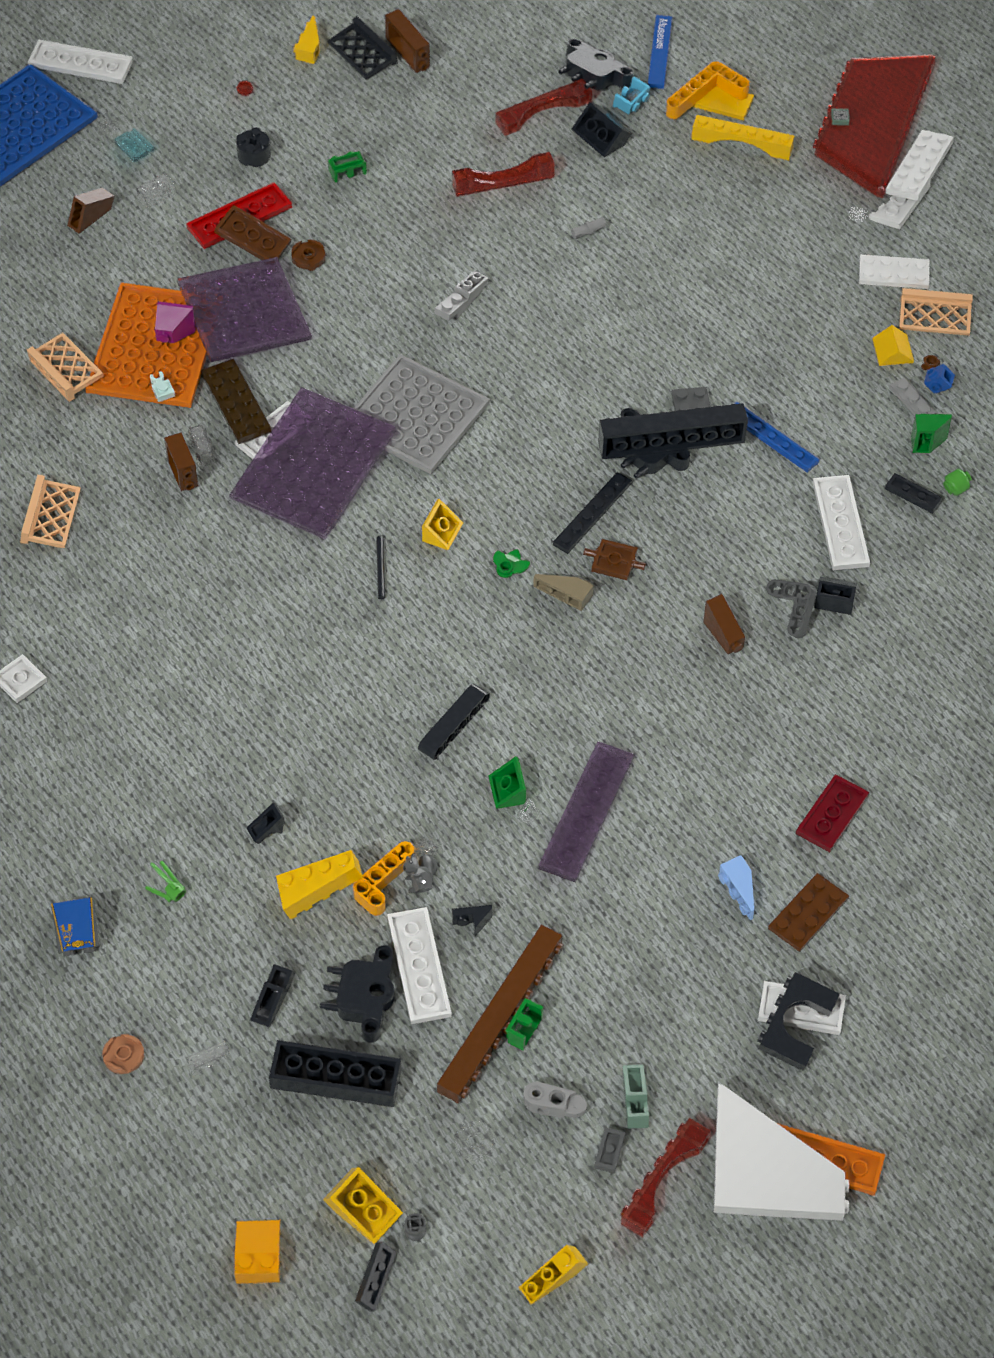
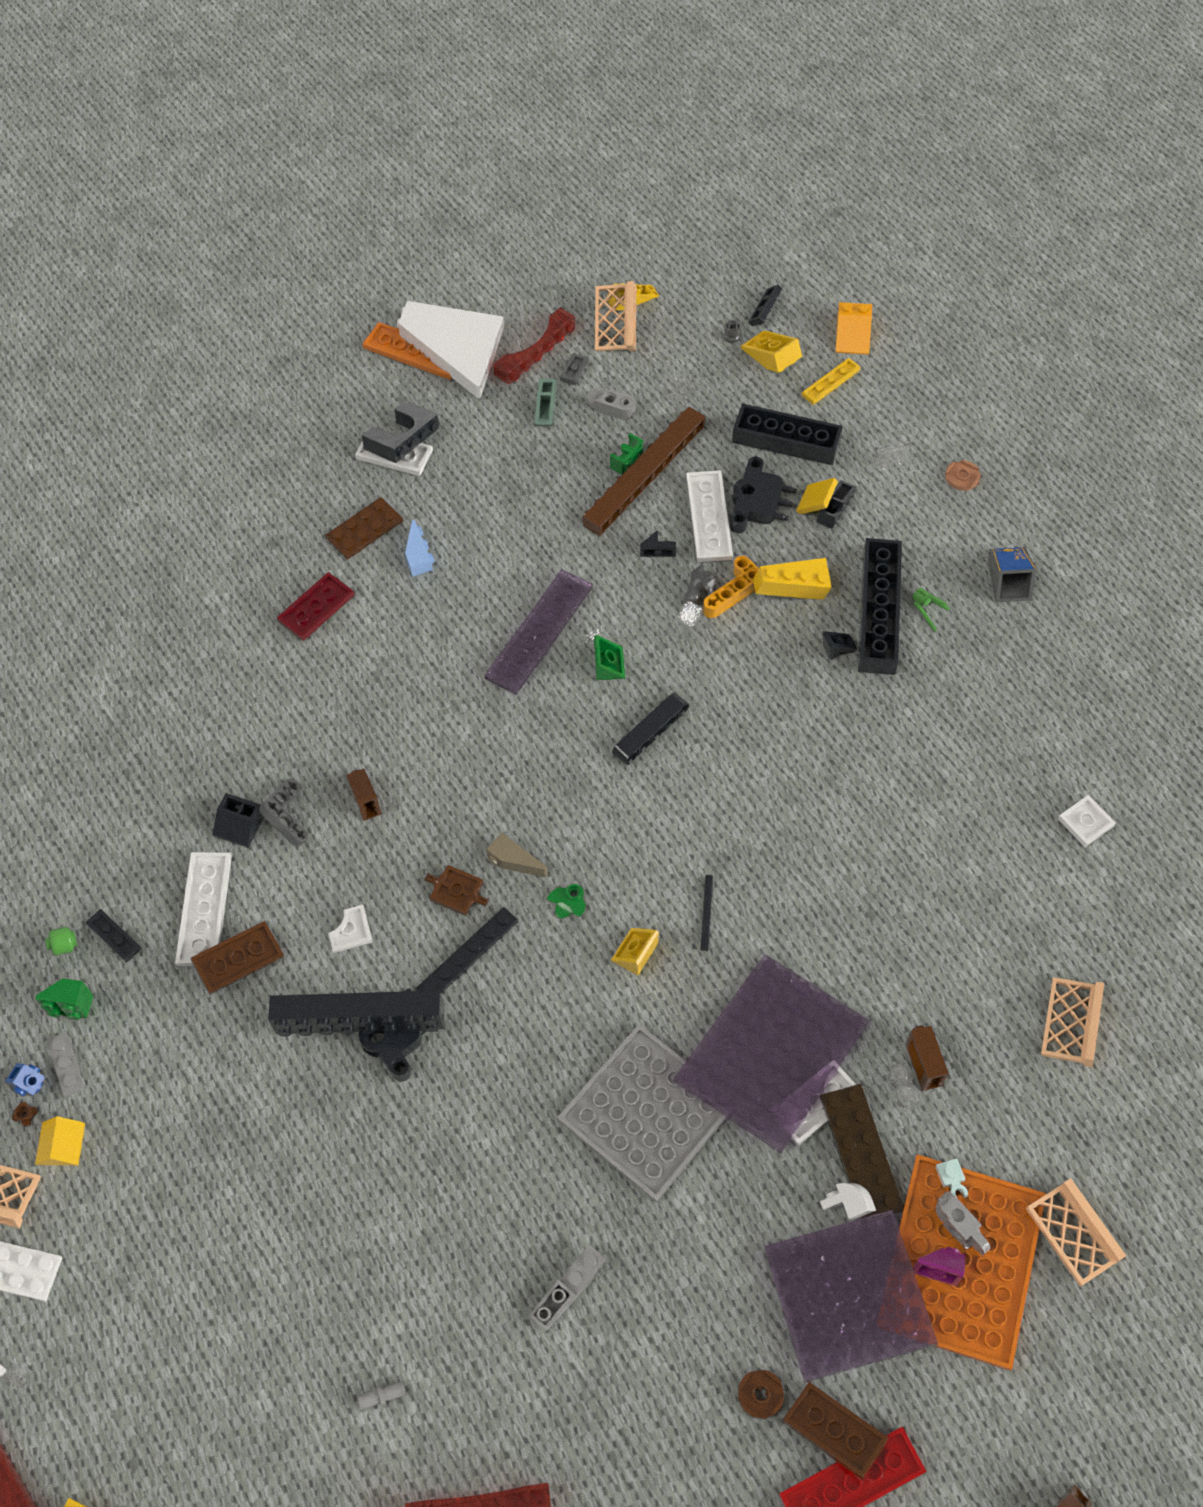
camera: 170 degrees left, 5 degrees up
dark grey plate [671,387,711,411] -> none
blue tile [734,402,819,473] -> none
none -> reddish brown plate [190,921,284,995]
none -> white tile [328,905,373,953]
none -> light nougat fence [595,281,636,351]
none -> yellow tile [796,477,838,514]
none -> yellow tile [801,358,861,405]
none -> white brick [820,1183,876,1219]
none -> black brick [858,538,902,675]
none -> light grey piece [935,1191,991,1255]

